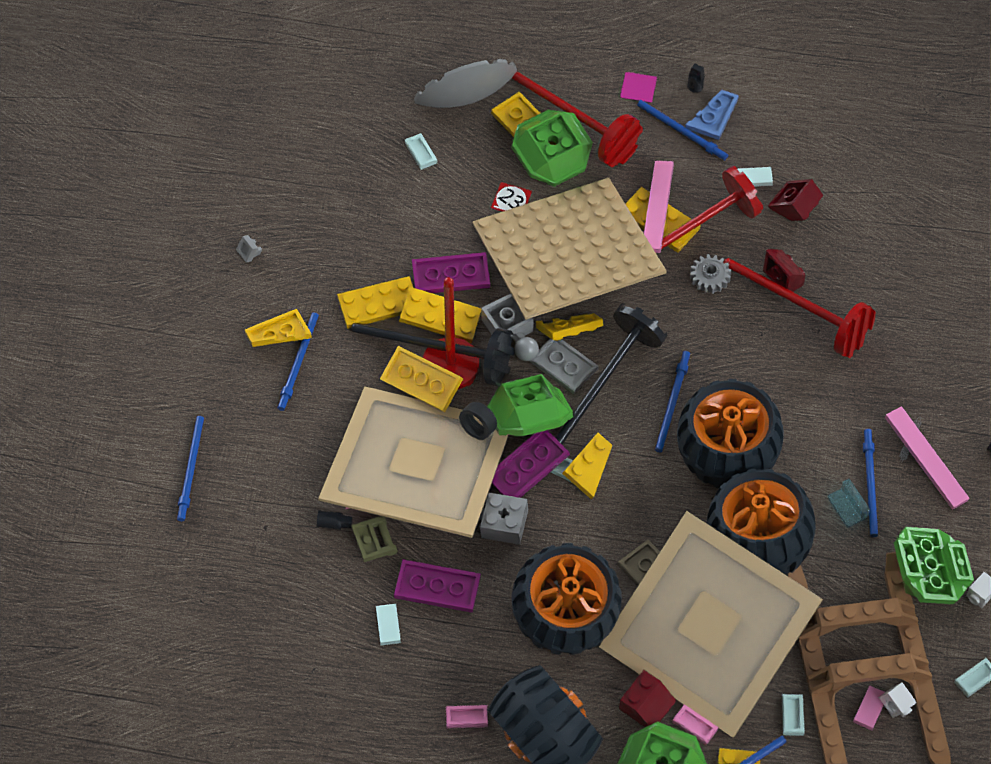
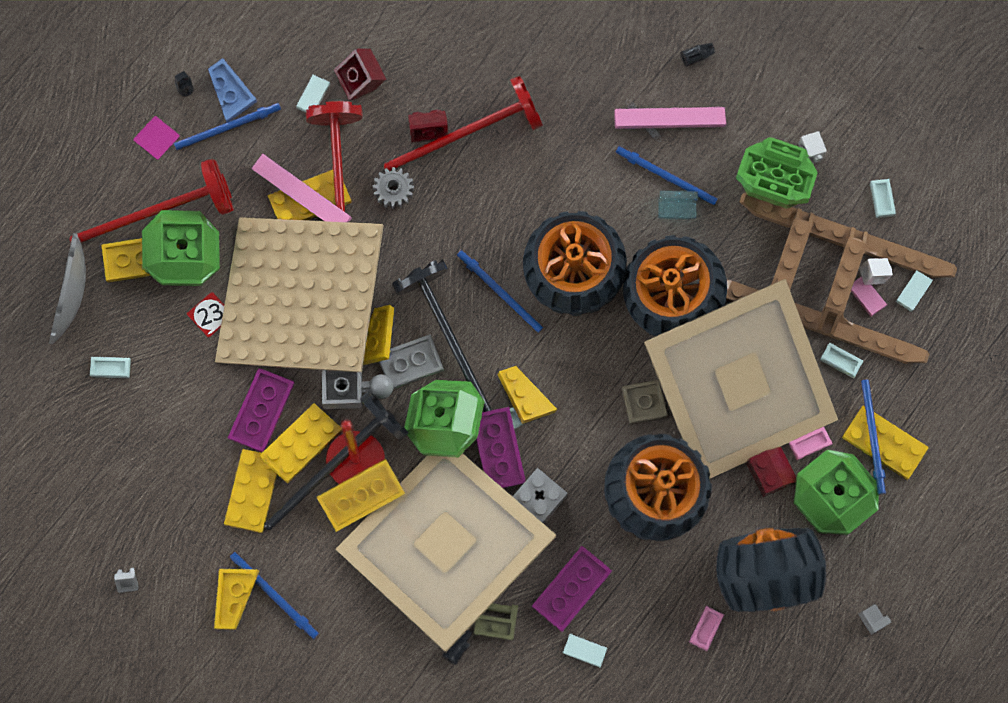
camera: 65 degrees left, 15 degrees up
black tyre [459,402,497,440] -> none
none -> light aqua tile [896,270,933,312]

